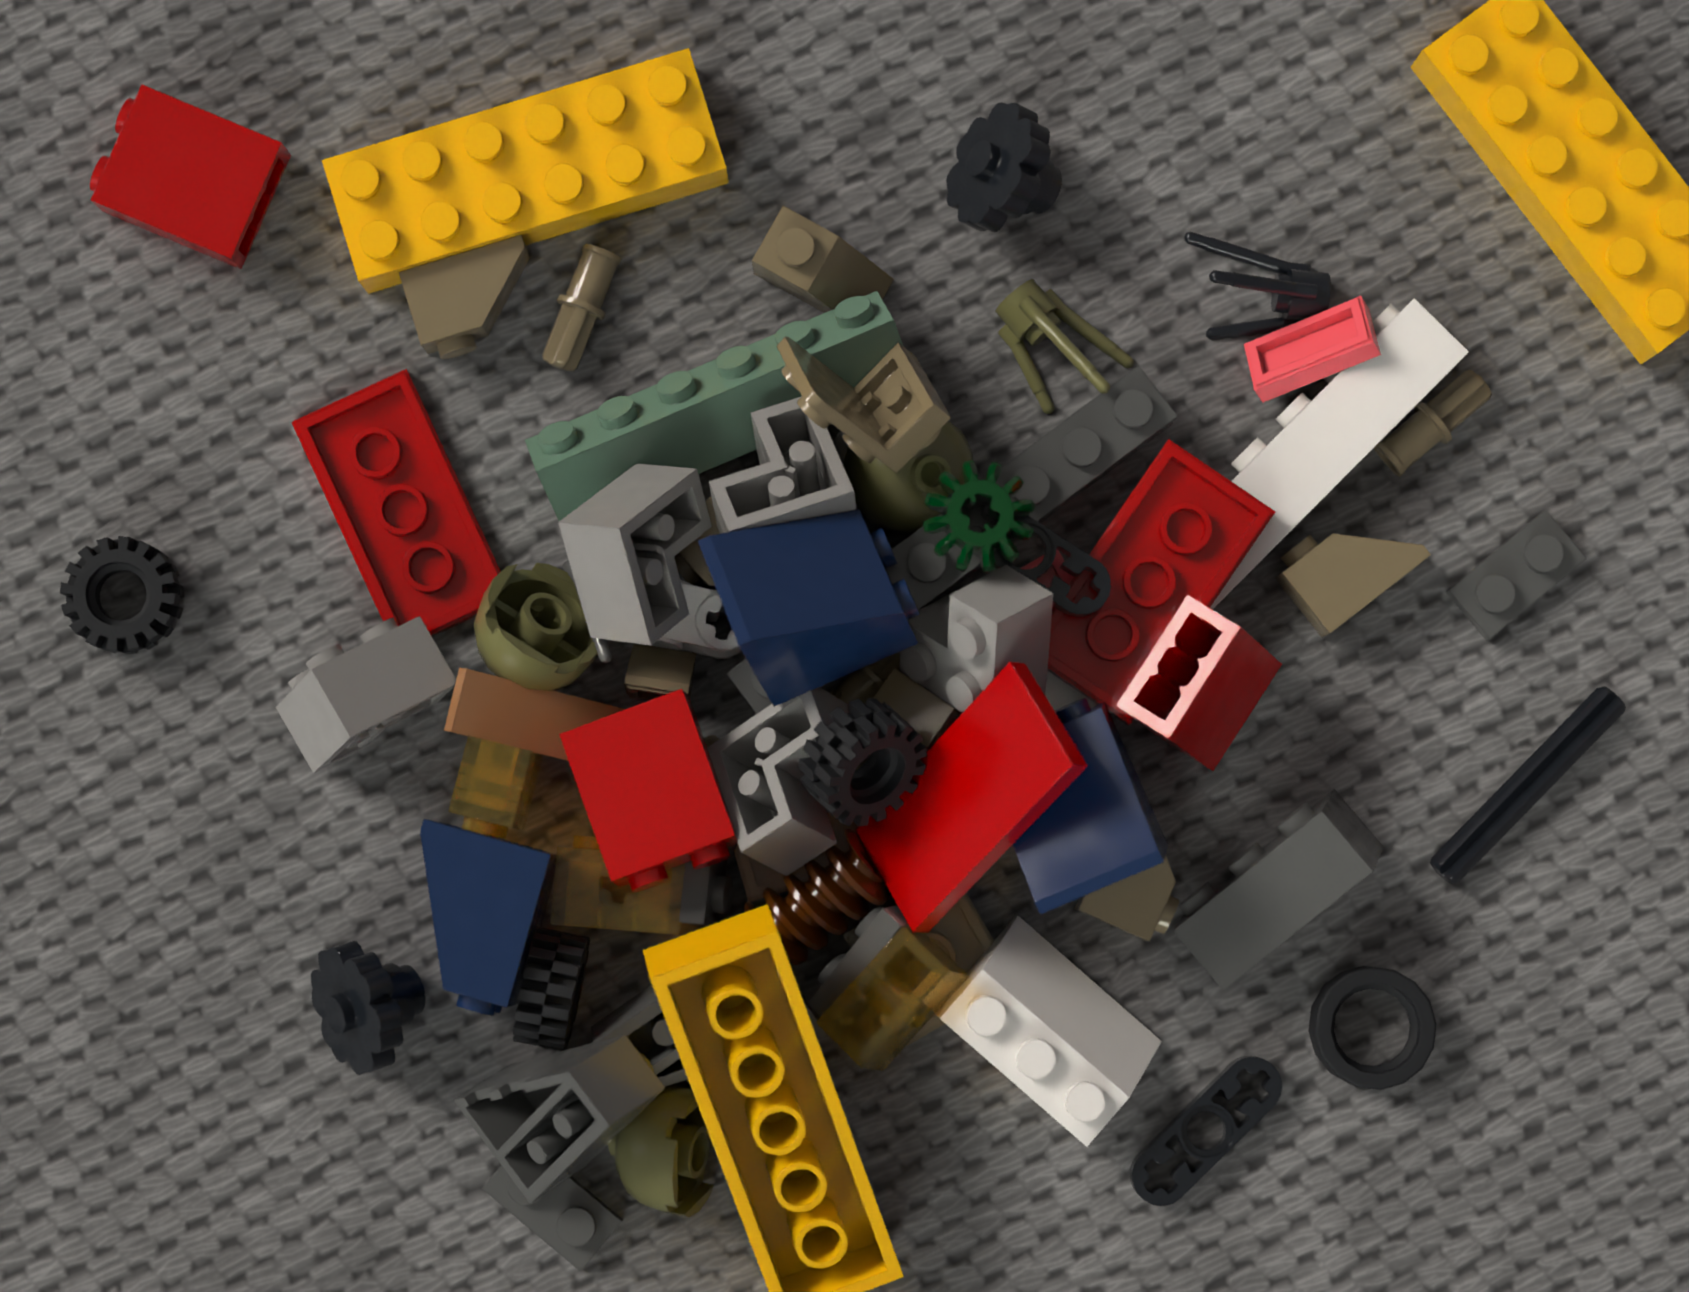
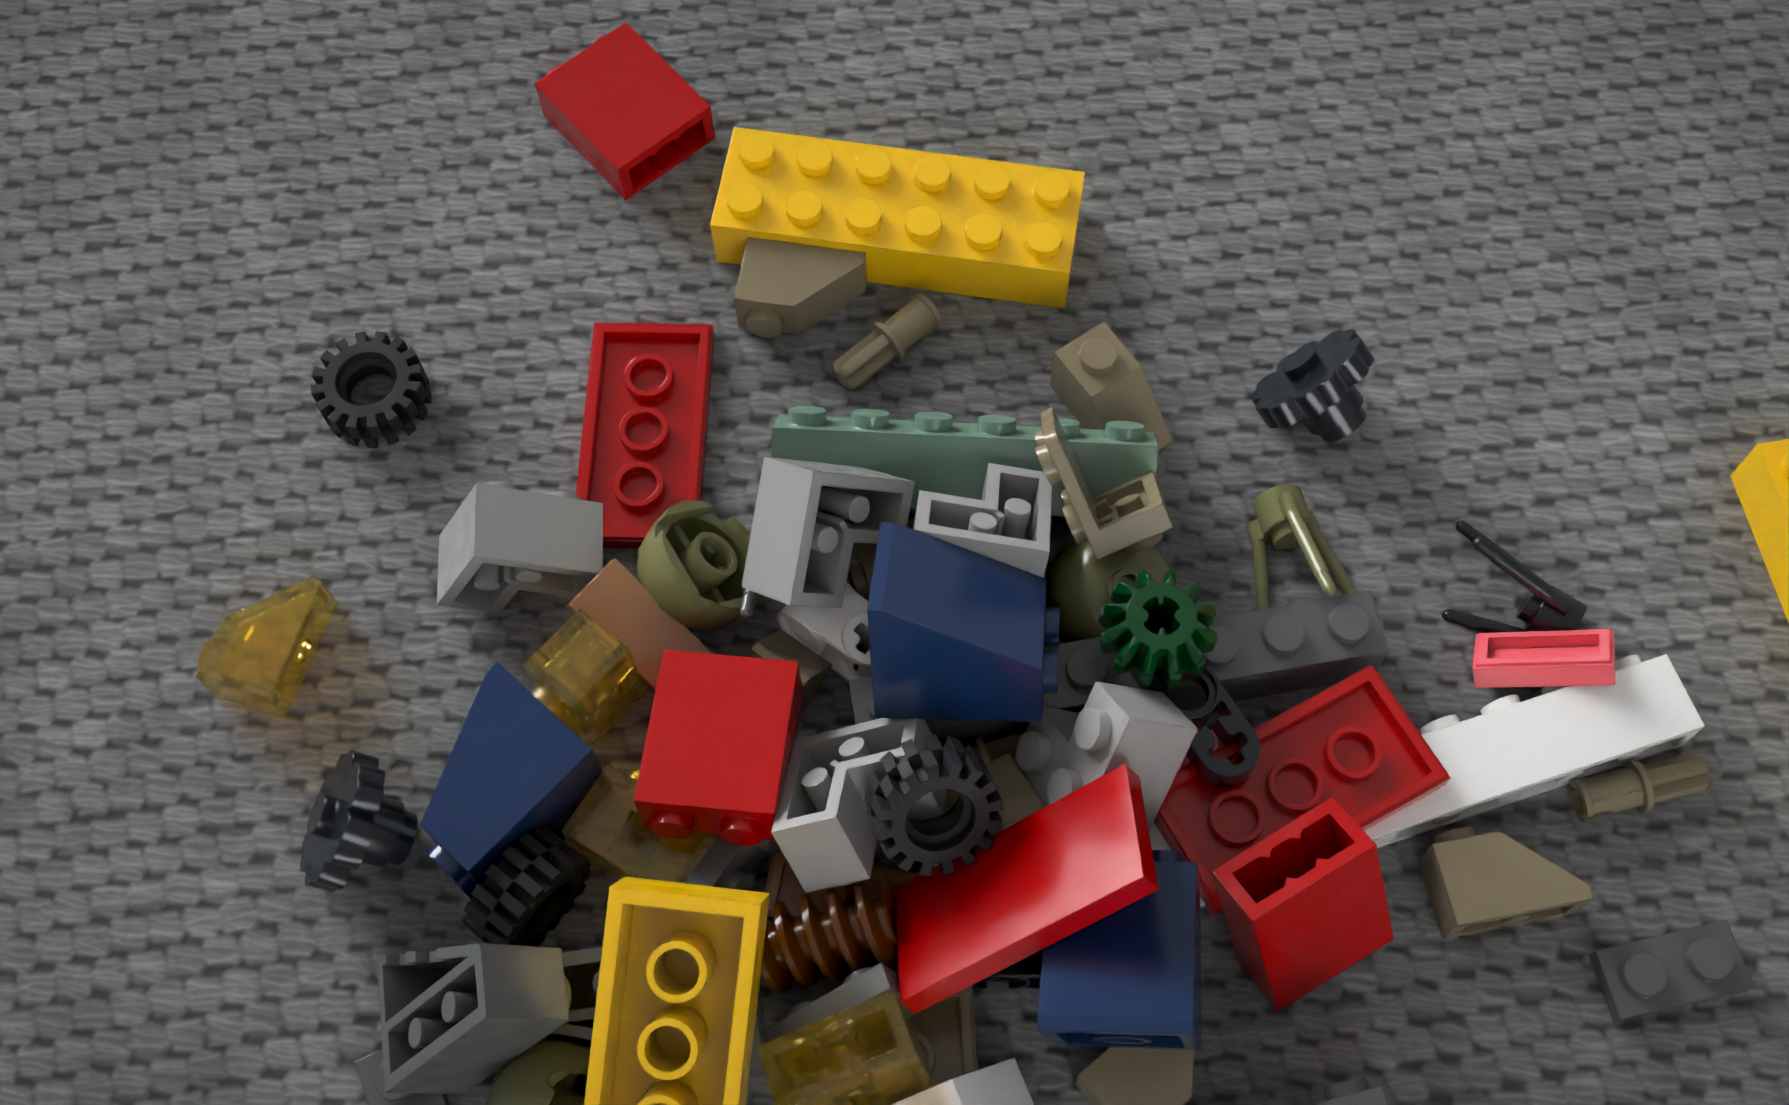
camera: 30 degrees right, 20 degrees down
none -> clear yellow slope [196,578,338,718]

